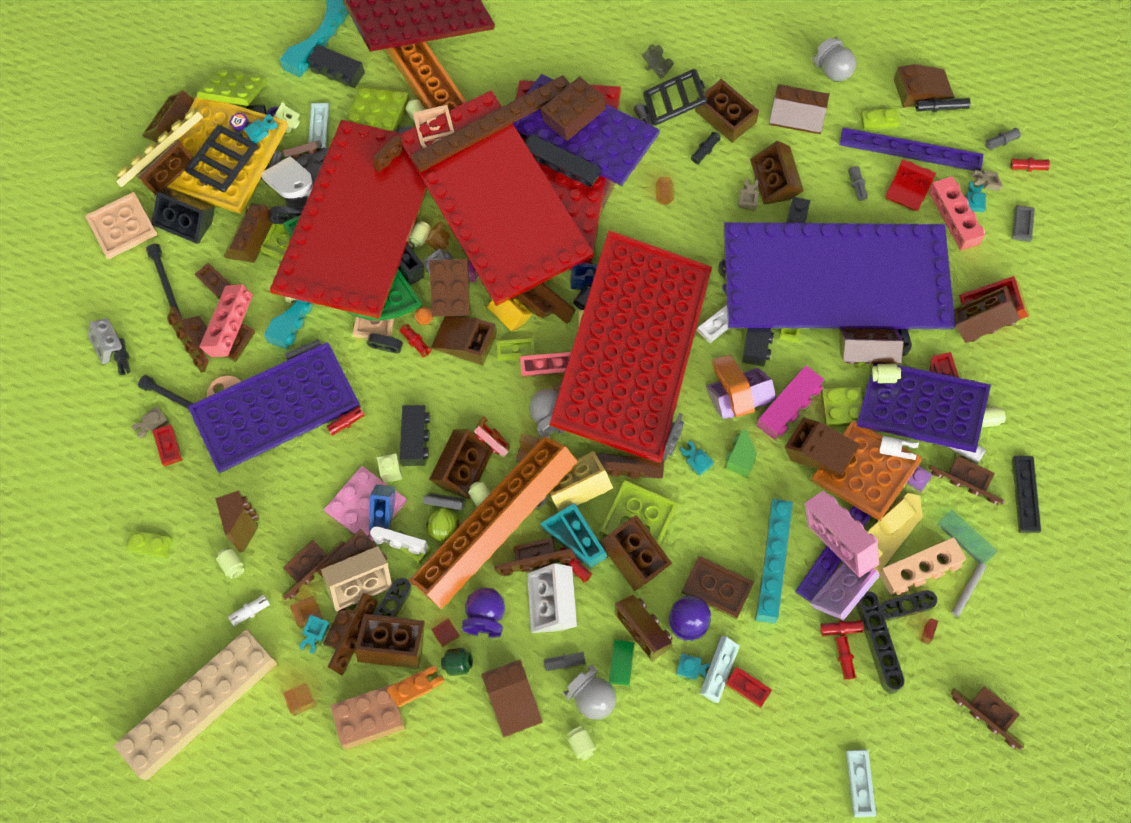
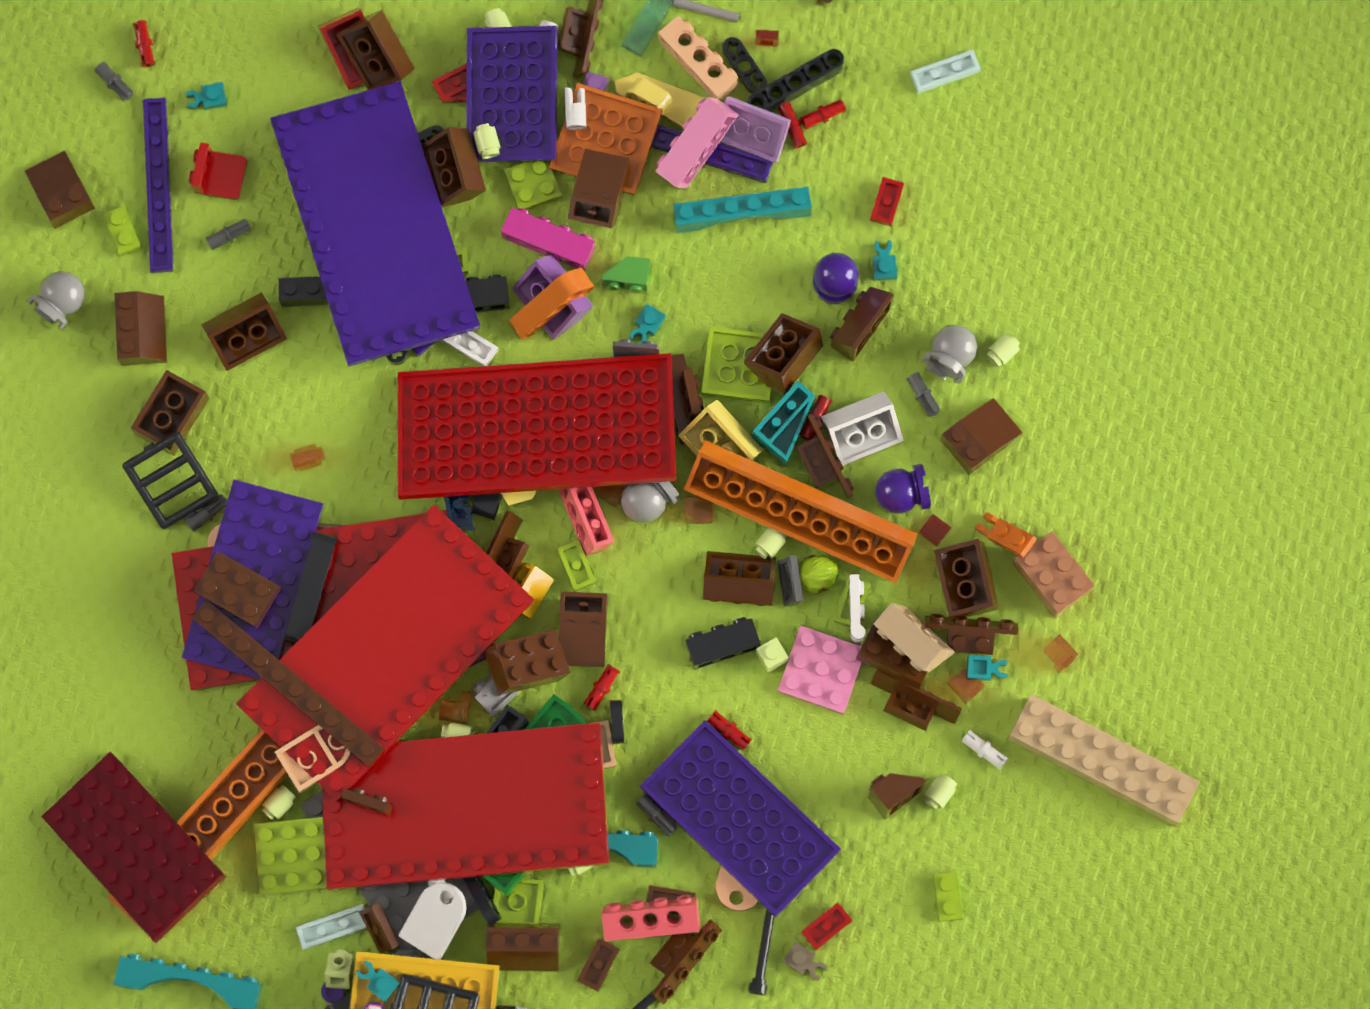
camera: 110 degrees left, 10 degrees up
black brick [308,45,365,88] -> none
blue slope [369,484,395,530] -> none
black beam [374,578,412,617] -> none
orange plate [415,307,433,325] -> none
dark green head [441,648,473,676] -> none
wing [474,416,510,457] -> none
green slope [609,640,635,686] -> none
clear smoke hips [642,44,674,79] -> none
reddish brown plate [681,556,754,619] -> none
black pin [691,132,721,165] -> none
light aqua tile [700,636,740,703] -> none
dark tan plate [738,178,759,210] -> none
black pin [916,98,971,112] -> none
coral brick [929,176,985,251] -> none
dark tan plate [971,170,1003,191] -> none
dark grey tile [1012,205,1035,242] -> none

